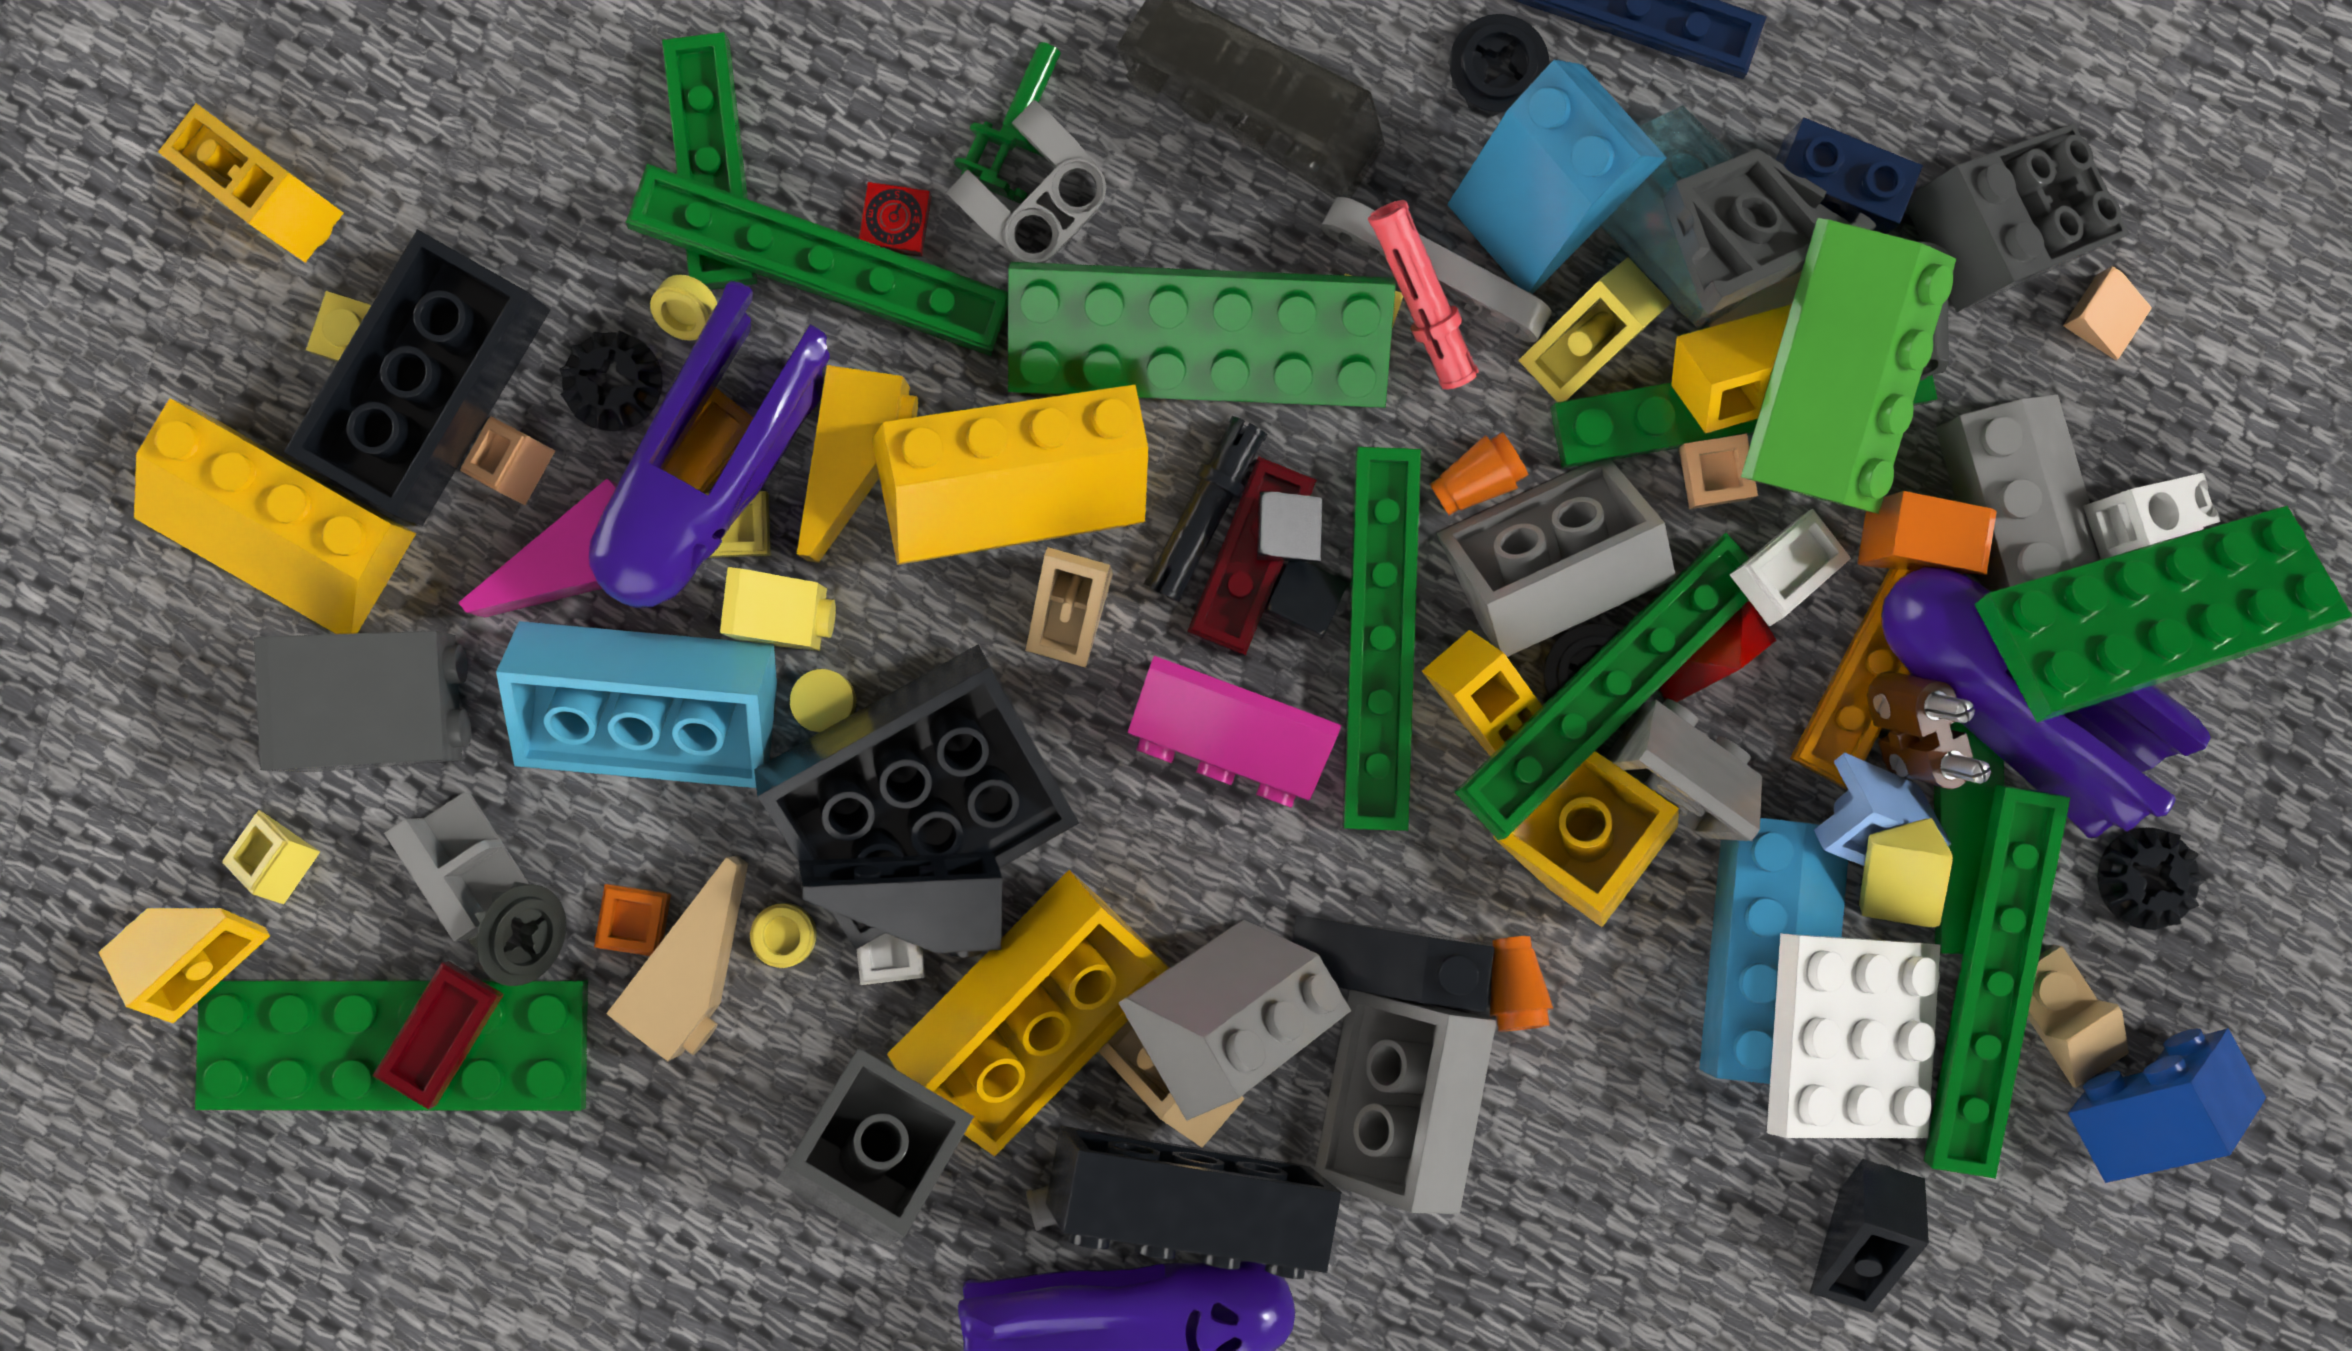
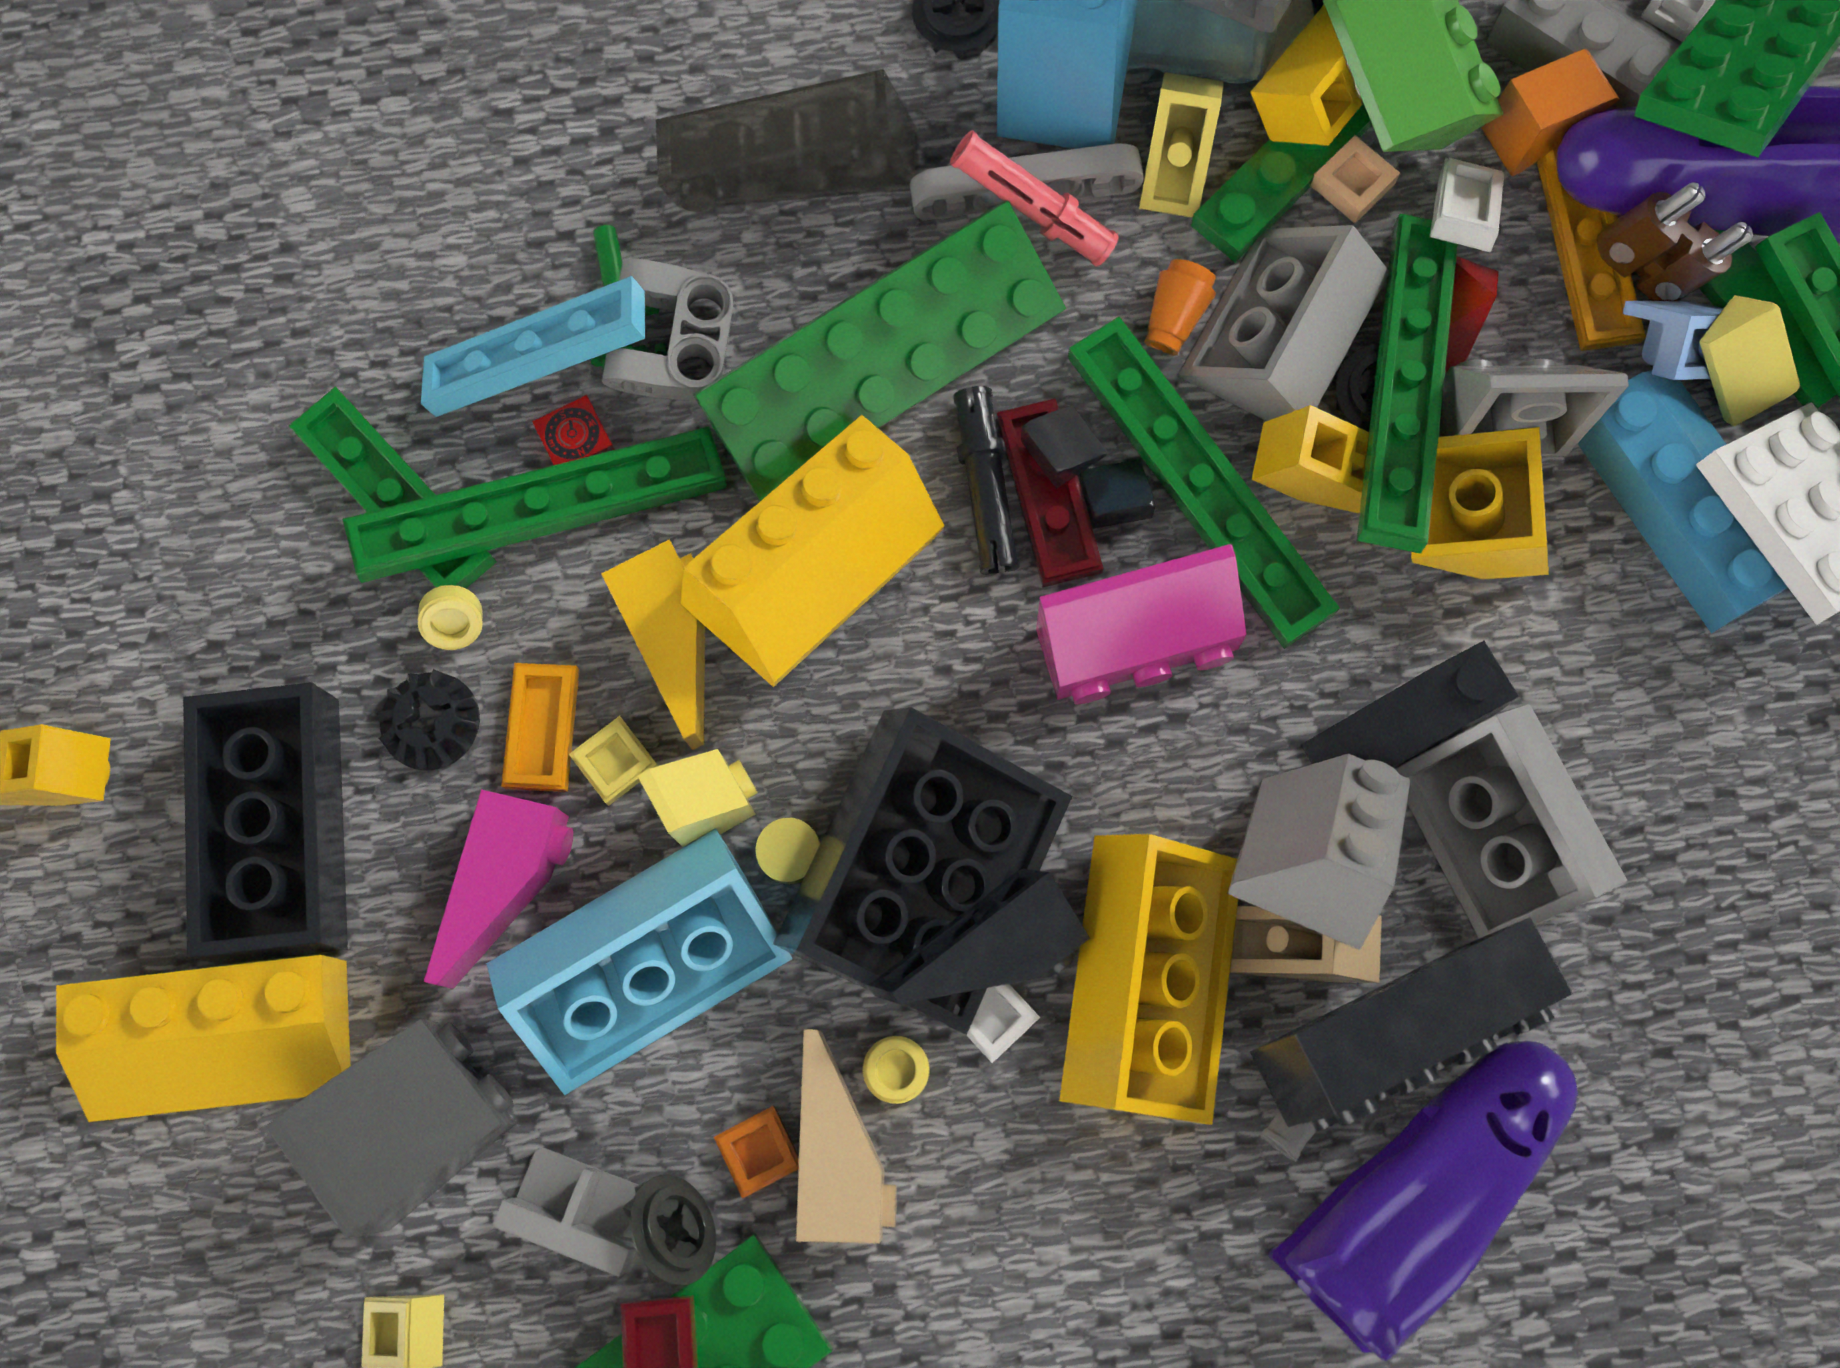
camera: 30 degrees left, 10 degrees down
light yellow plate [306,291,371,362] -> none
light nougat slope [460,416,555,505] -> none
dark purple piece [588,281,830,608] -> none
dark grey slope [776,1047,974,1247] -> none
tan slope [1025,547,1113,668] -> none
orange cone [1490,936,1554,1032] -> none
none -> medium azure plate [421,276,645,417]

